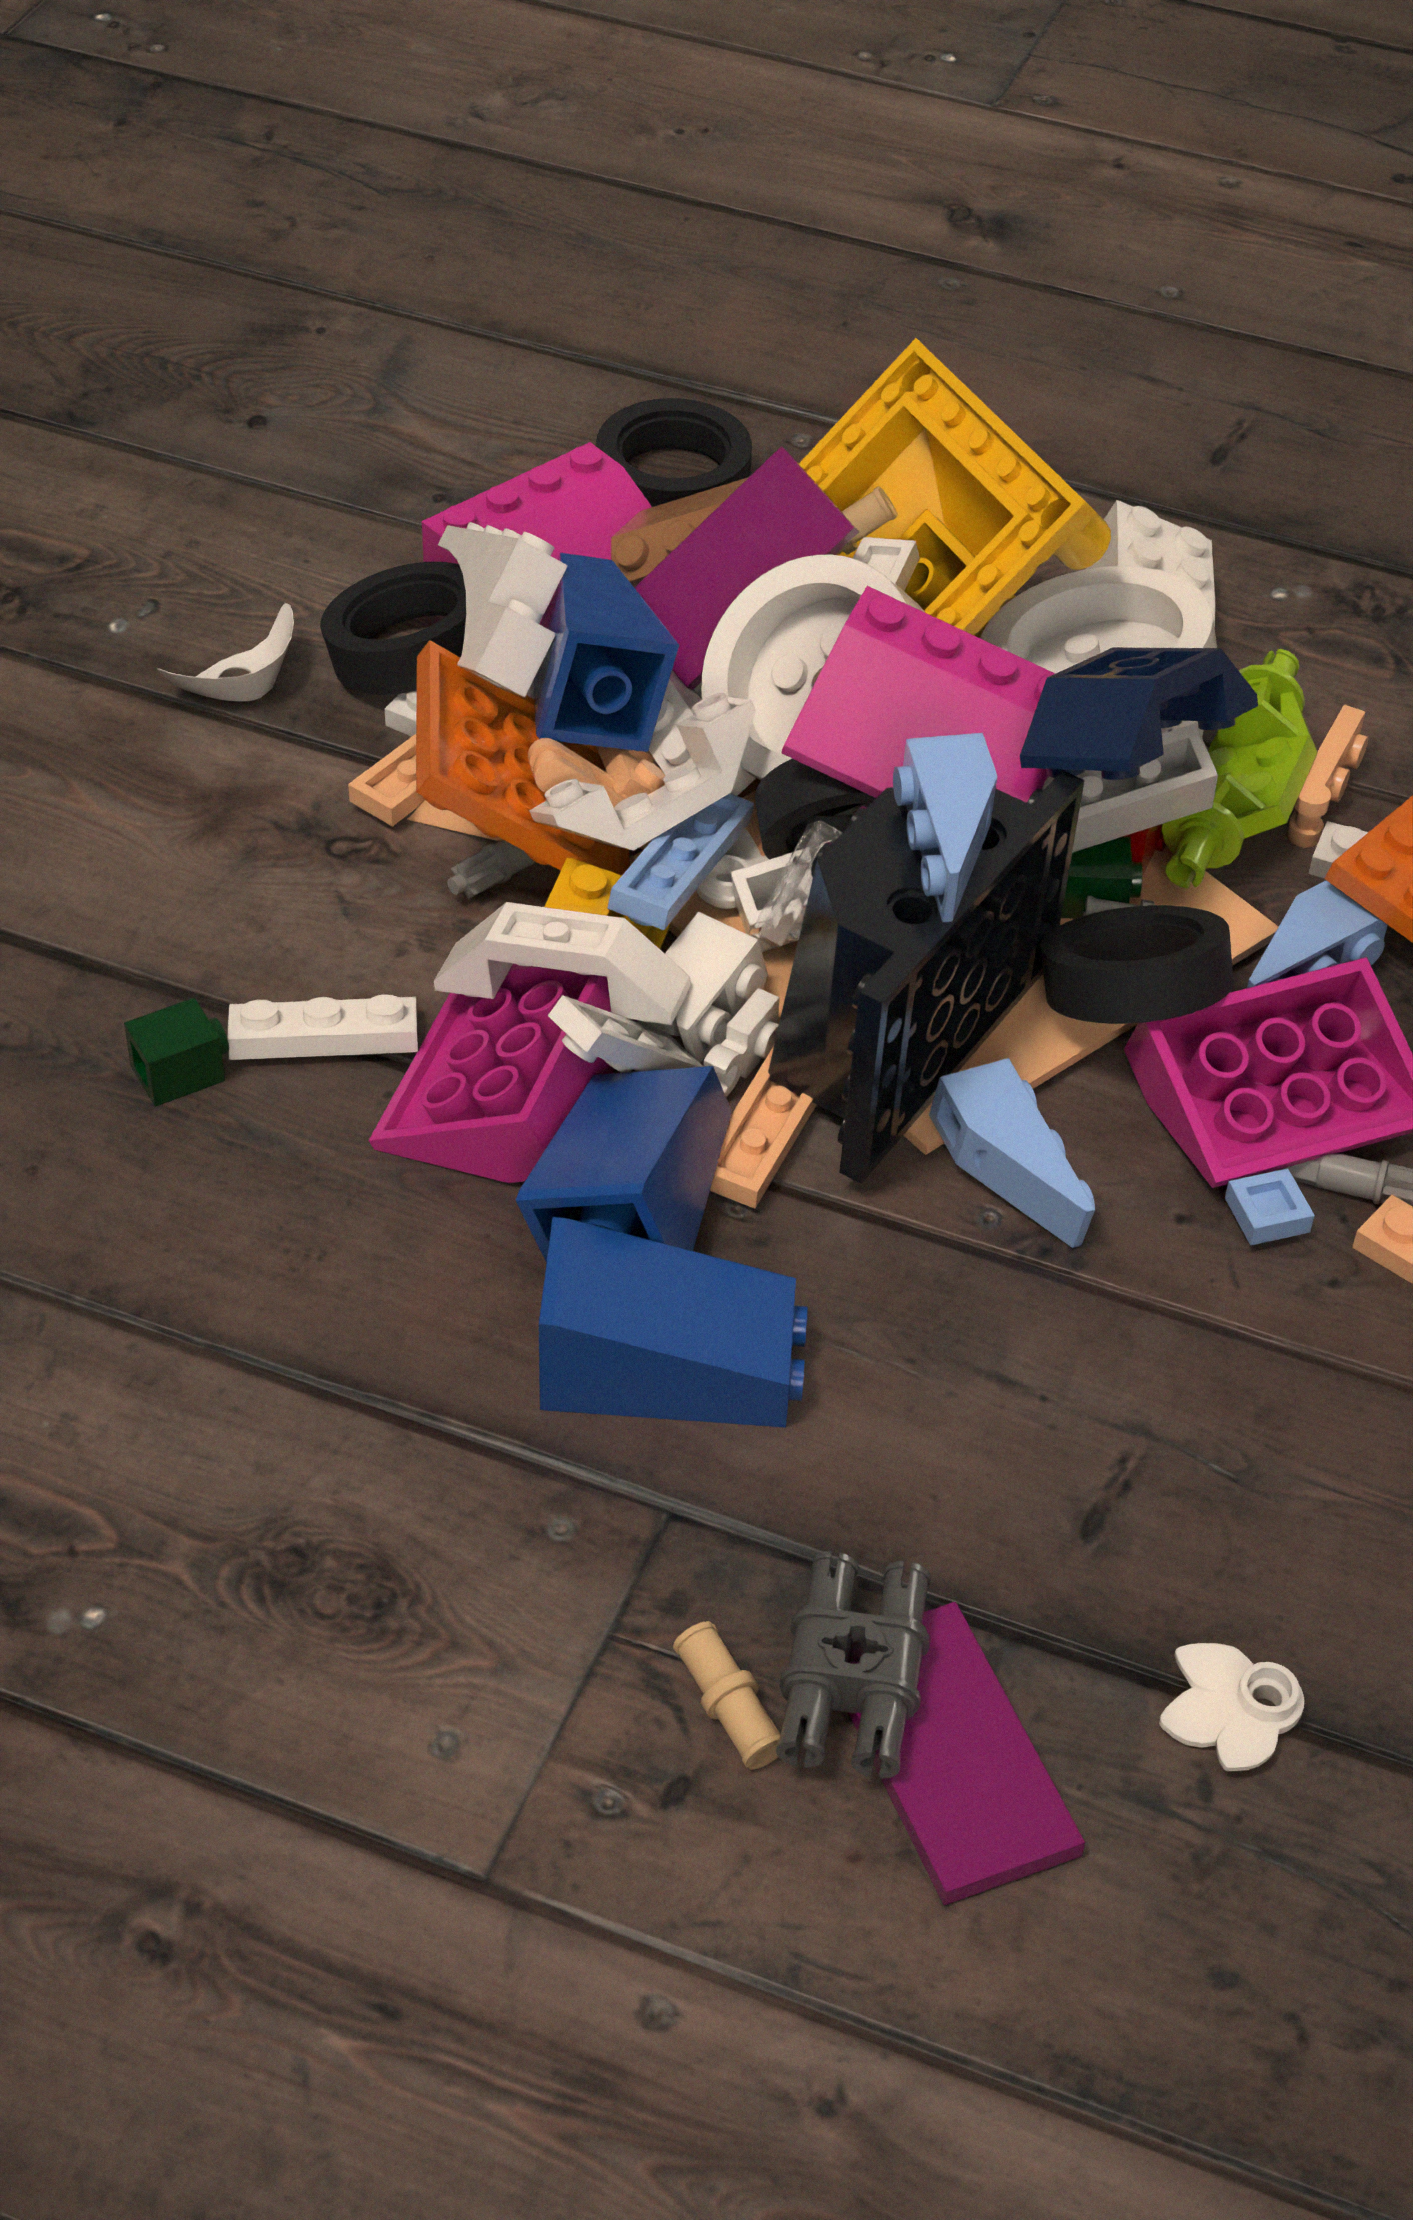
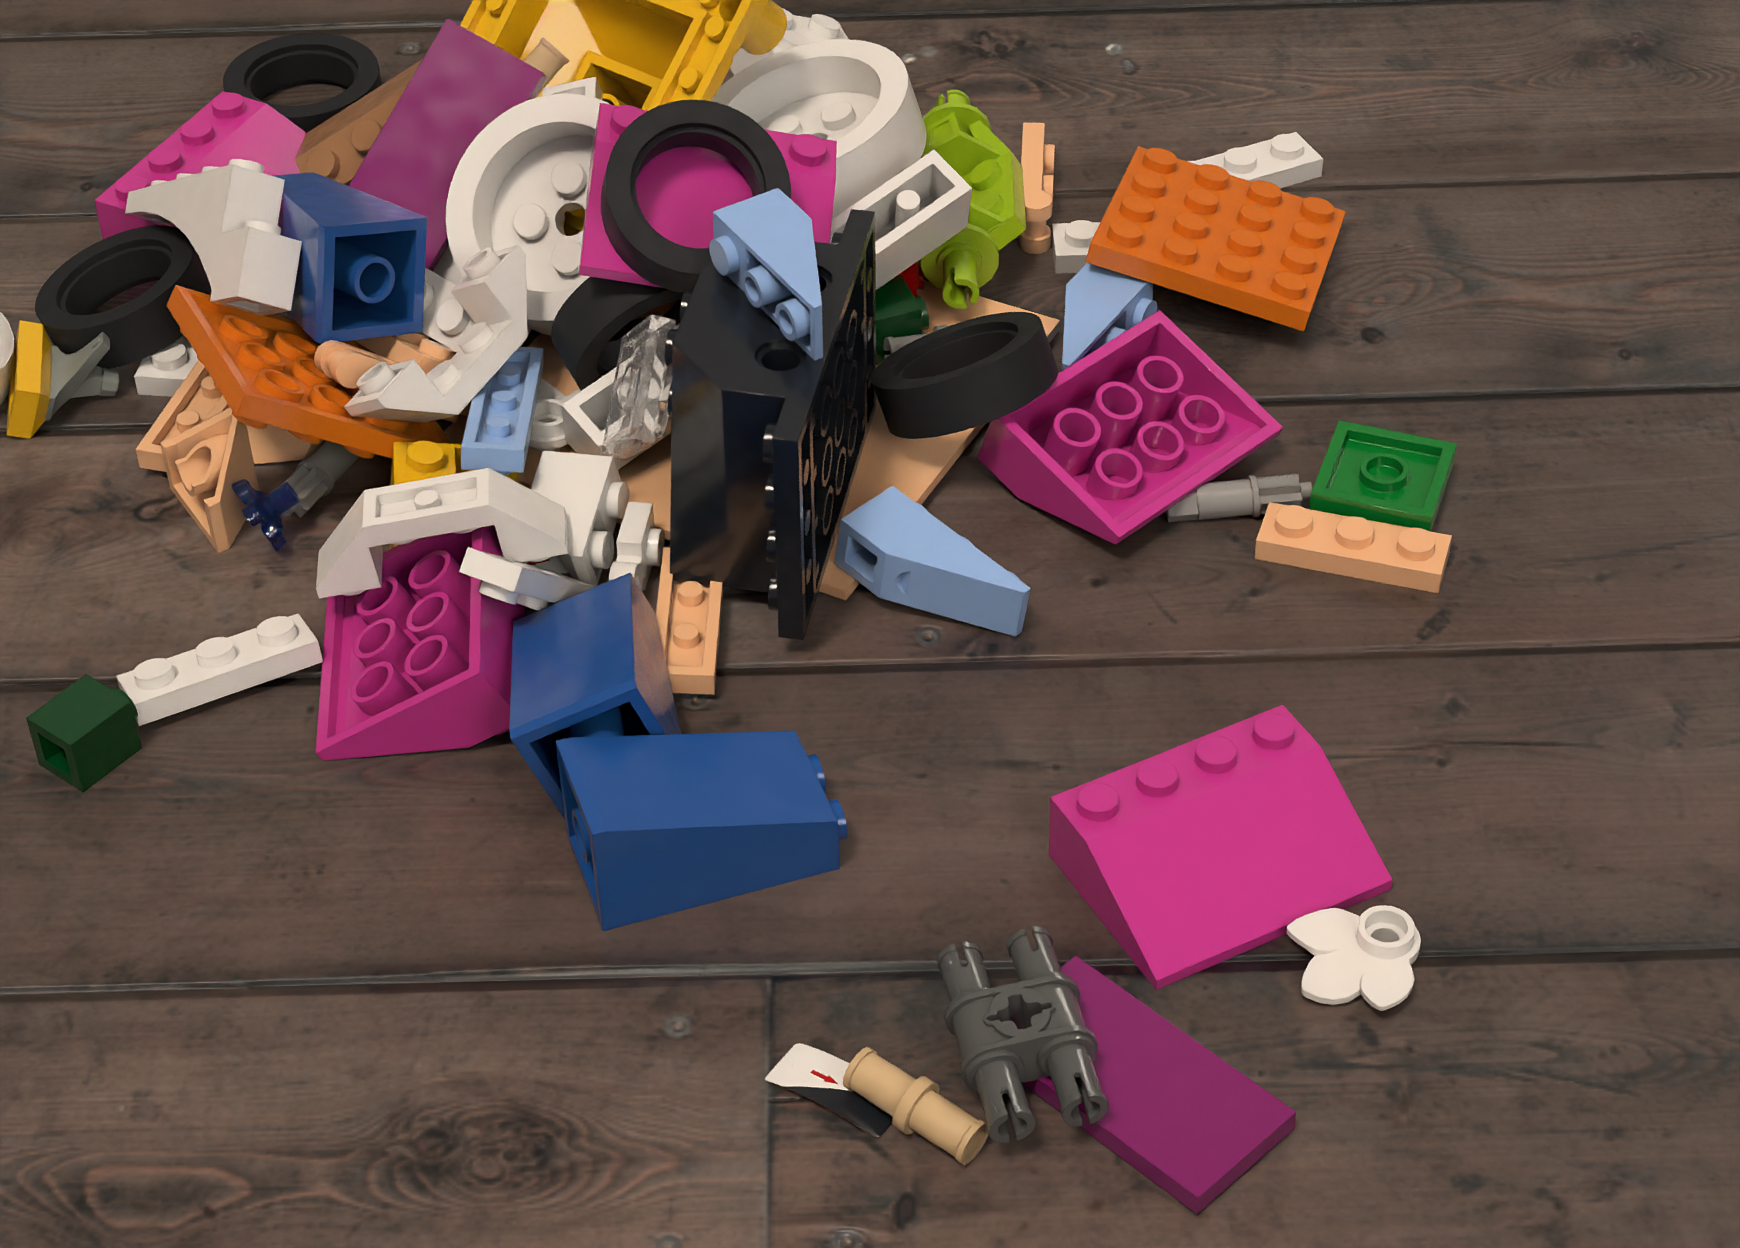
camera: 20 degrees left, 5 degrees down
dark blue slope [1020,647,1258,780] -> none
light blue plate [1225,1168,1315,1246] -> none
none -> piece [6,320,119,439]
none -> light nougat slope [160,407,260,553]
none -> clear blue plant [232,479,300,552]
none -> black tyre [601,100,791,293]
none -> sticker [765,1043,892,1138]
none -> dark pink slope [1049,705,1393,990]

